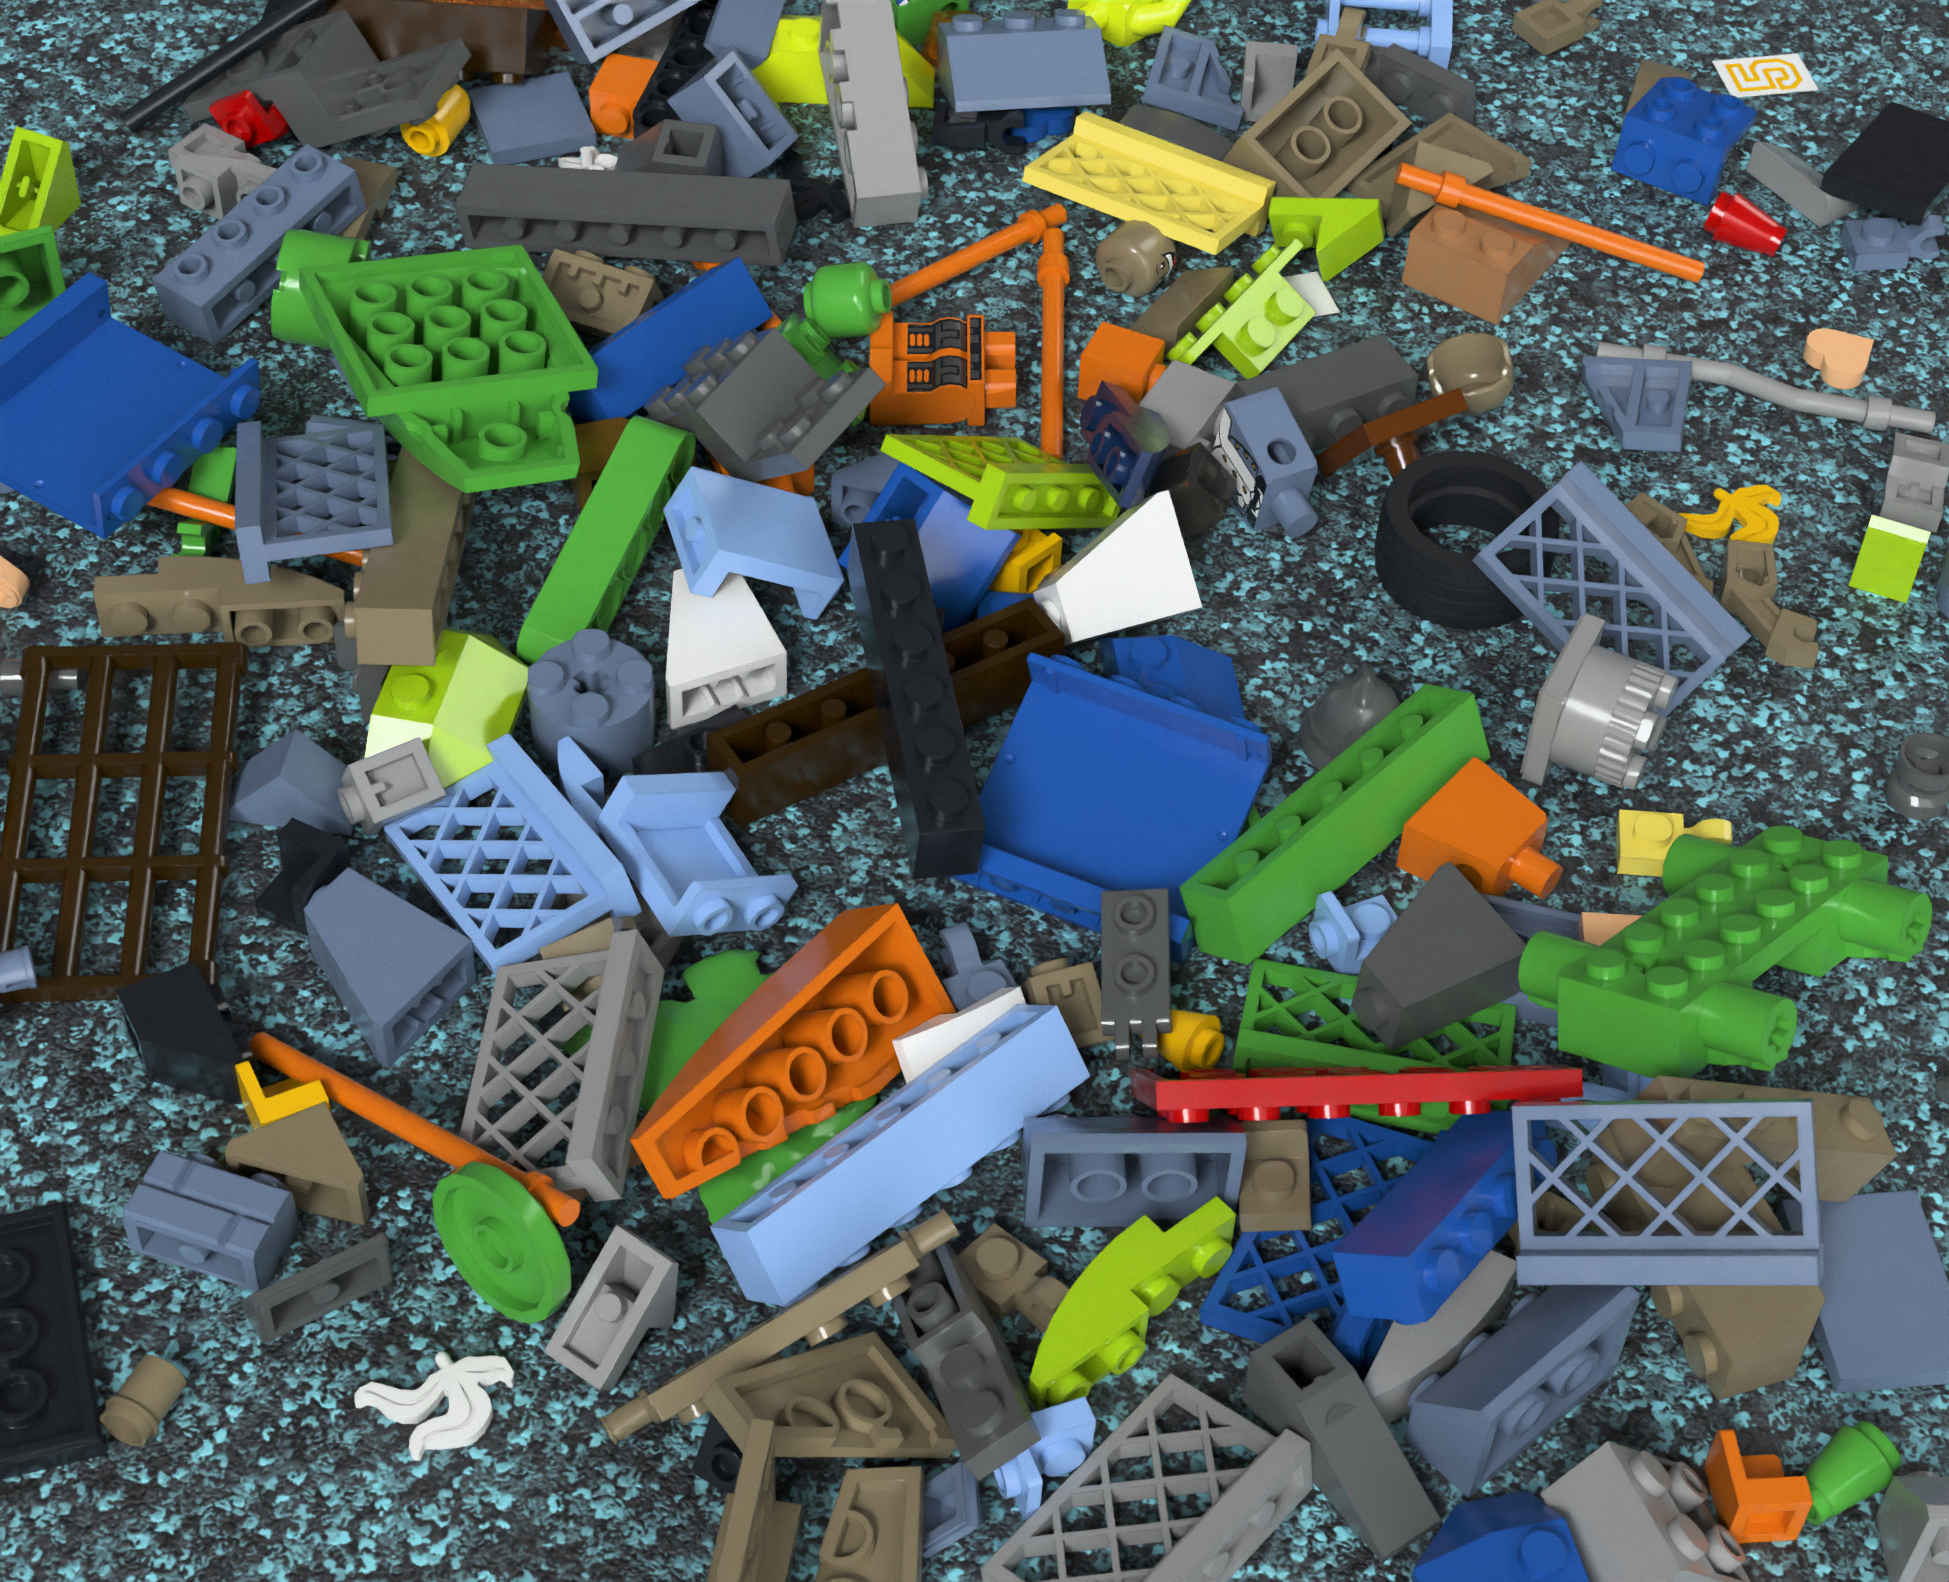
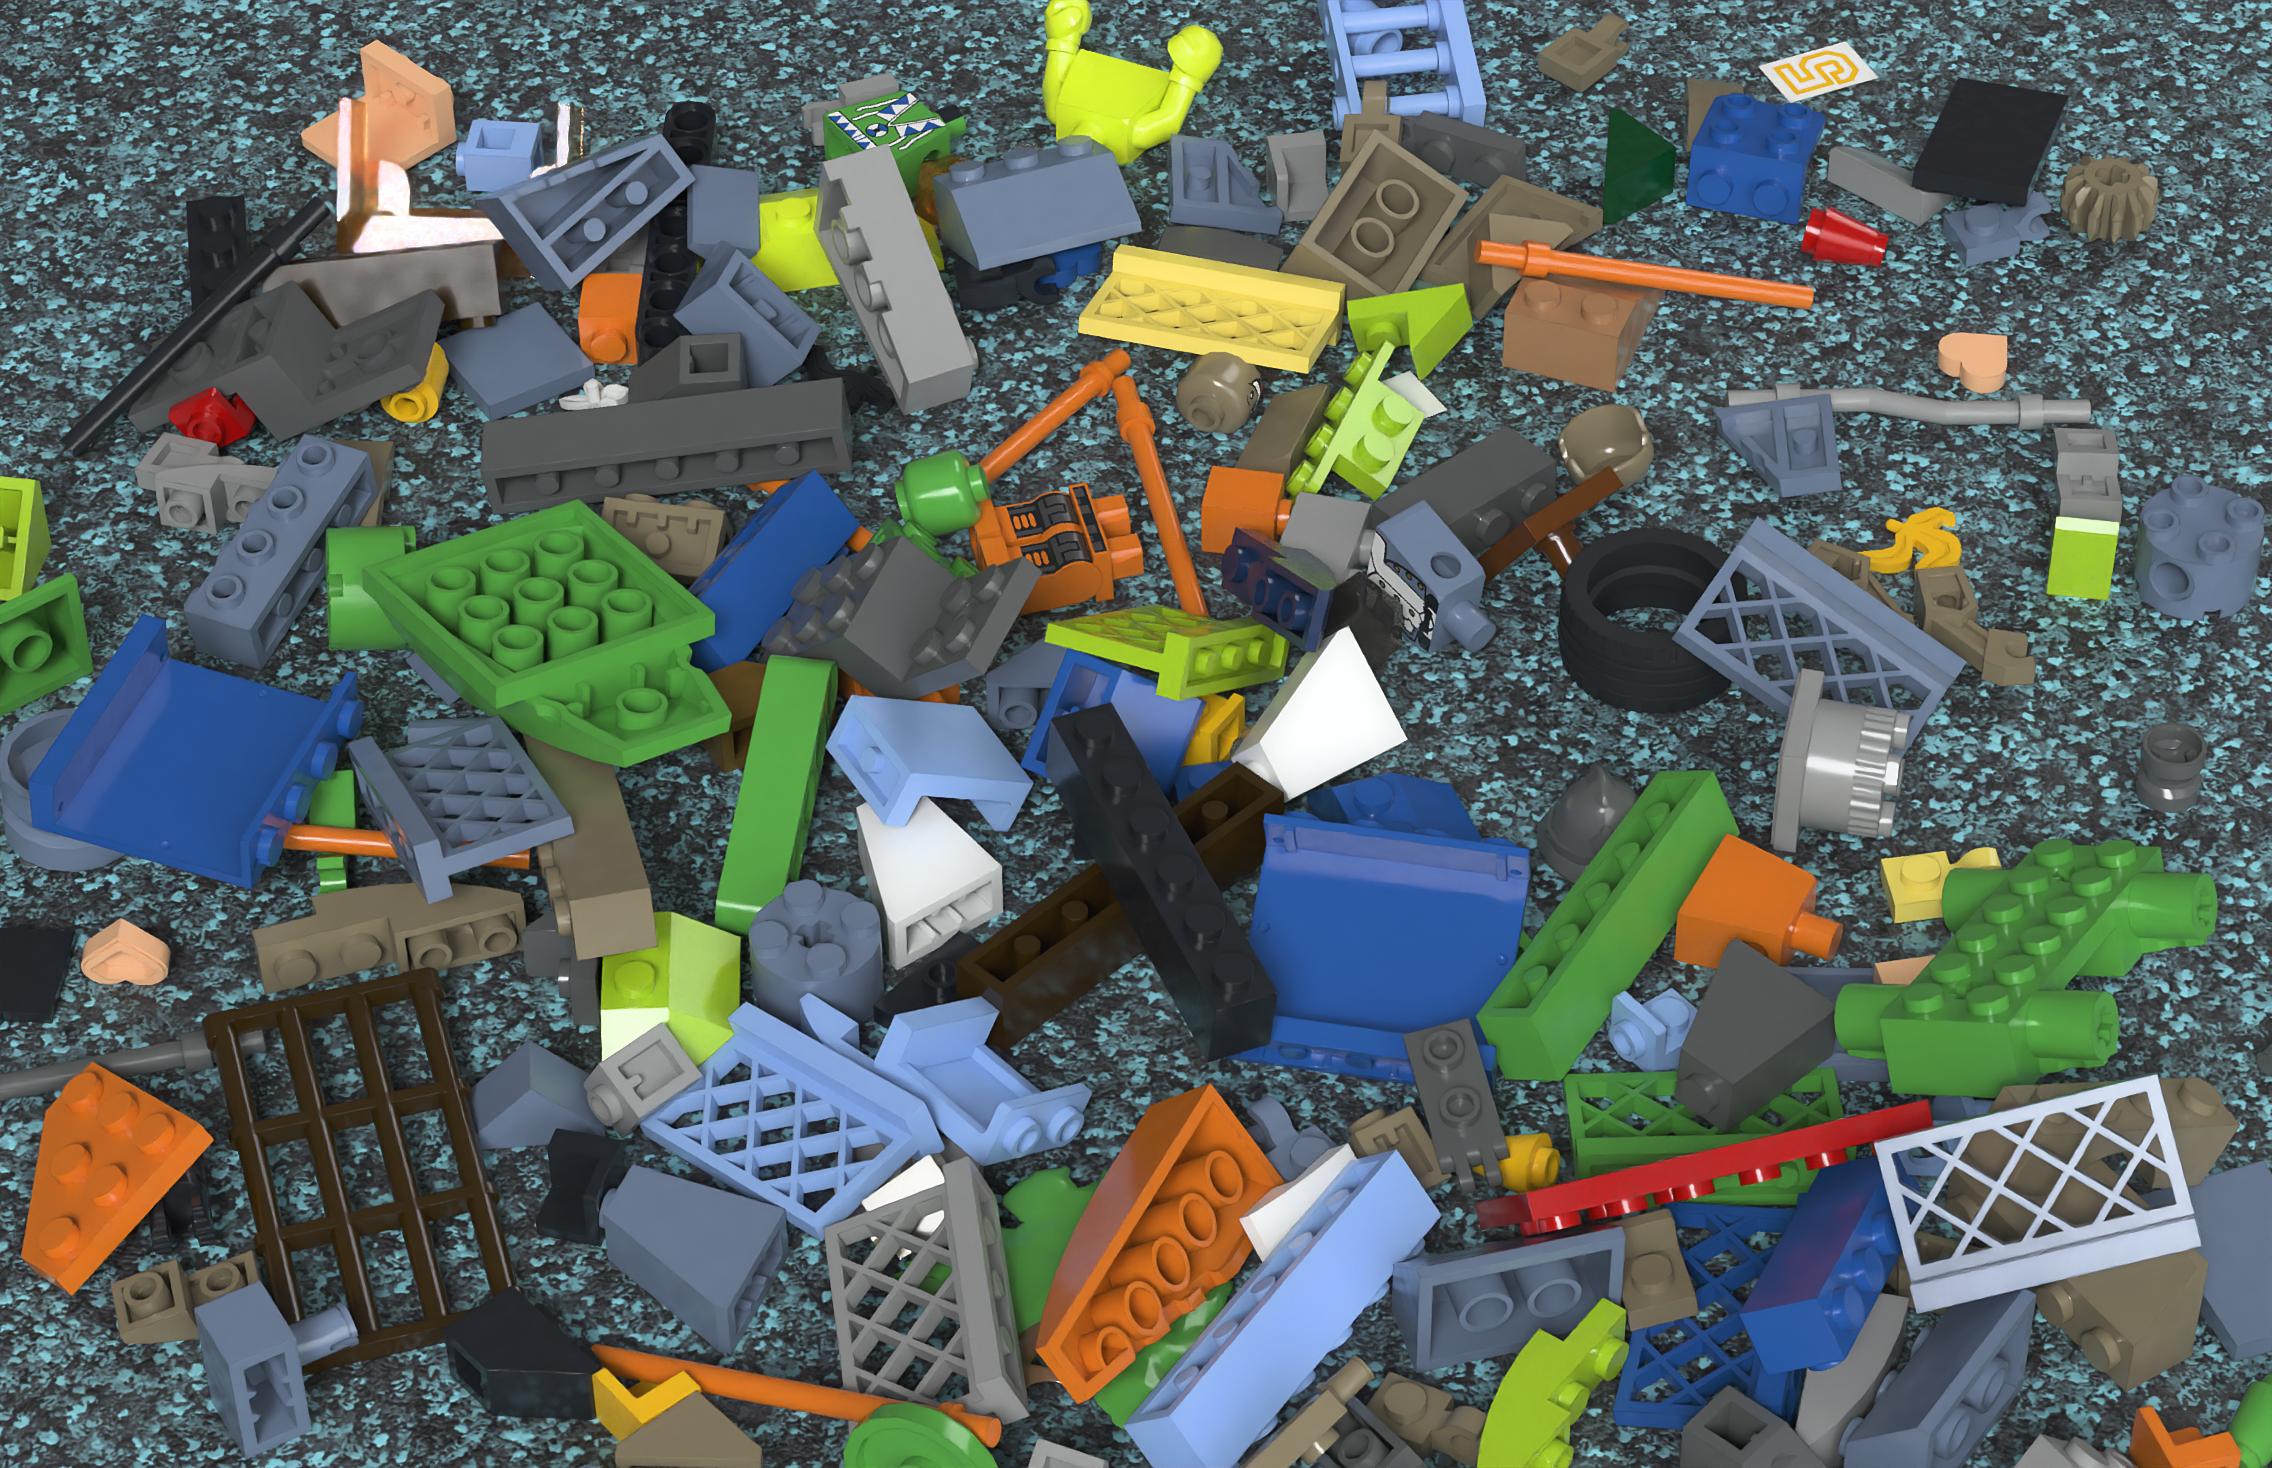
camera: 10 degrees left, 5 degrees down
none -> dark green slope [1603,109,1676,224]

